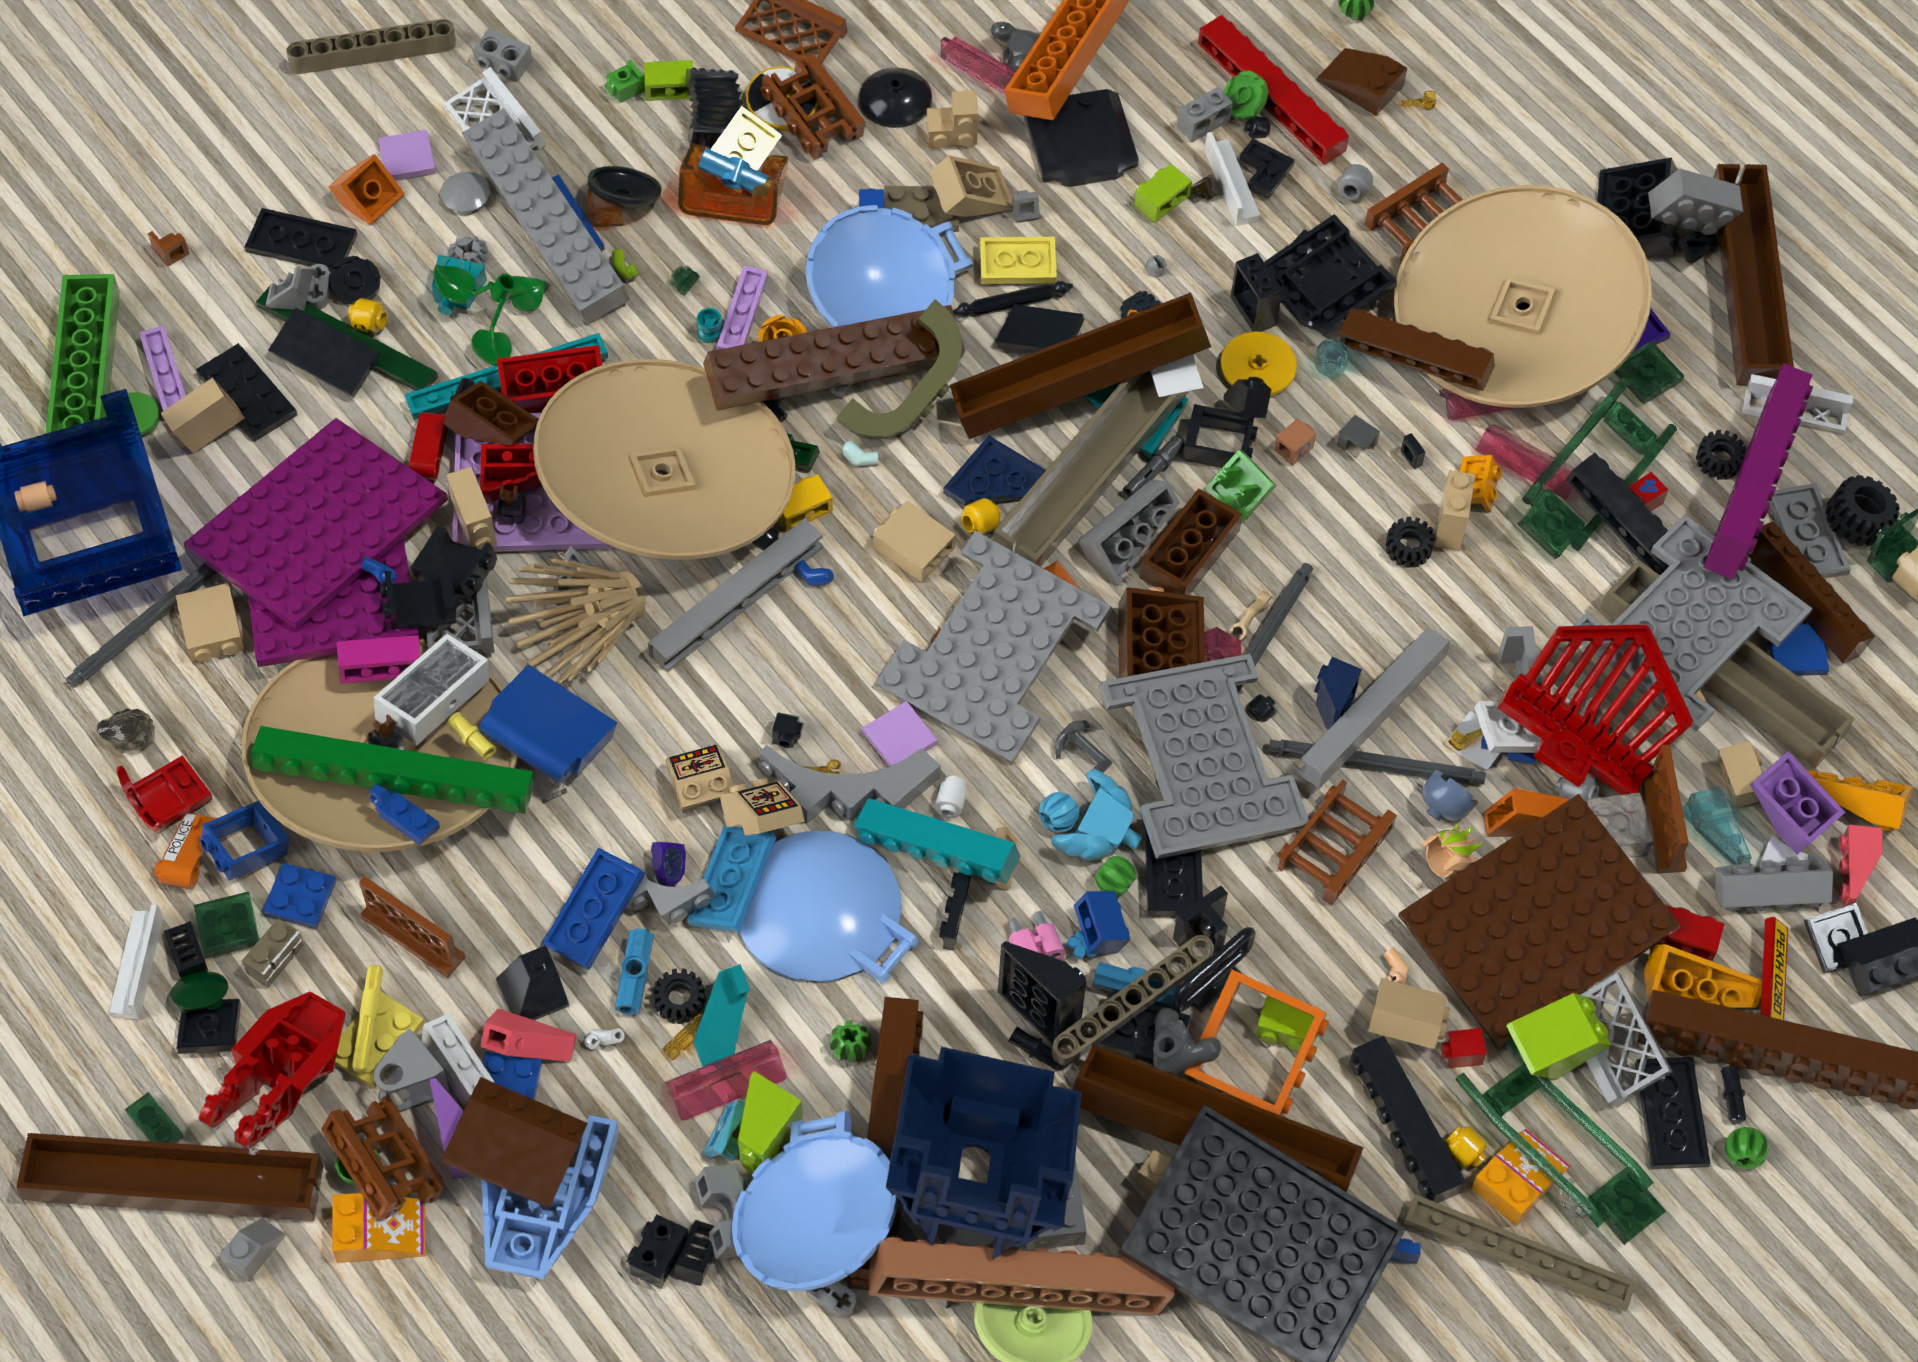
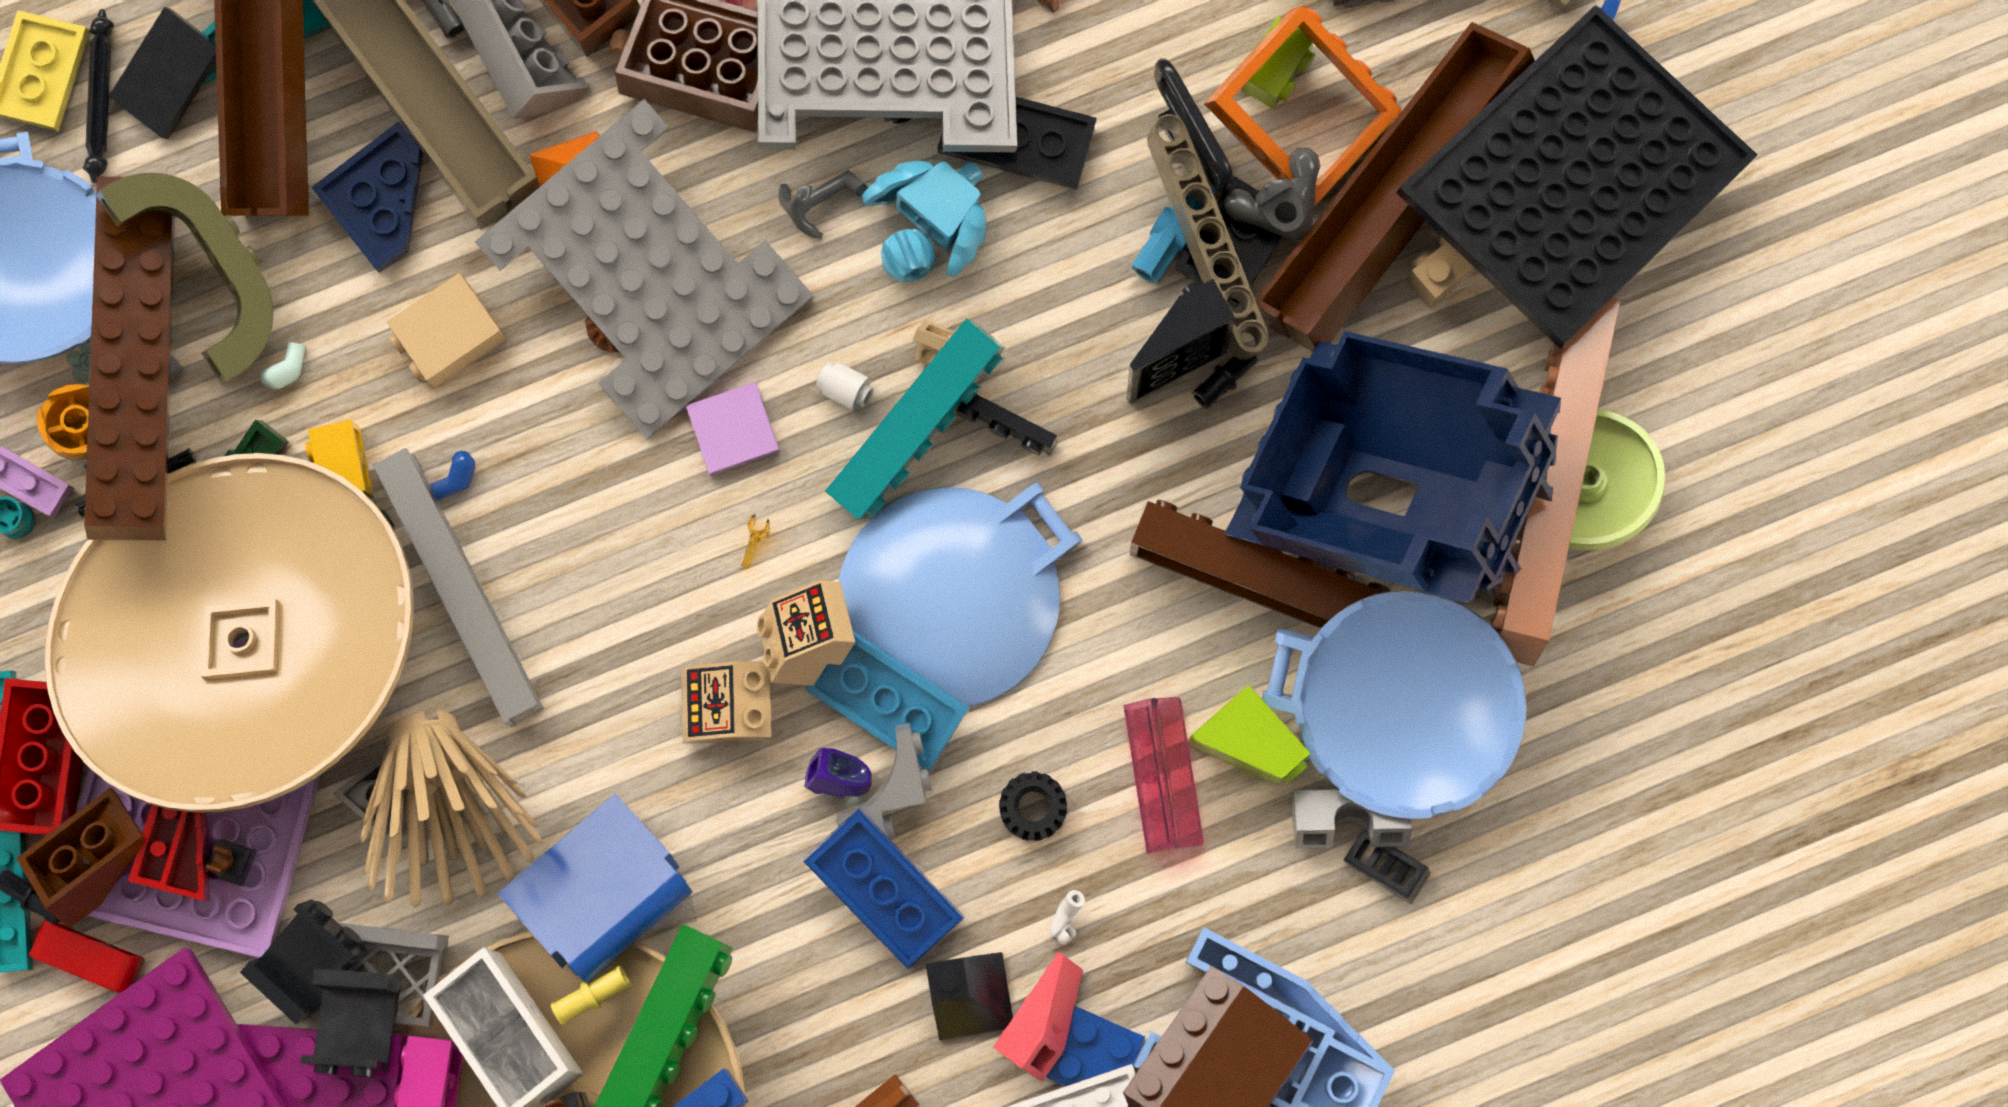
camera: 65 degrees left, 20 degrees up
blue arm [360,556,397,584] -> none
tan brick [446,466,497,550] -> none
dark azure piece [615,928,654,1016] -> none
black brick [627,1214,688,1289] -> none
clear yellow axle [663,1013,703,1060] -> none
teal piece [693,964,750,1066] -> none
medium azure hinge [703,1099,745,1160] -> none
light grey arch [759,745,941,823] -> none
black plate [772,712,804,748] -> none
bright green piece [829,1020,872,1063] -> none
yellow head [961,498,1001,535] -> none
bright pink piece [1007,911,1066,960] -> none
dark azure plant [1067,931,1097,959] -> none
blue brick [1074,891,1131,954] -> none
bright green piece [1095,856,1137,898] -> none
black bracket [1173,885,1228,955] -> none

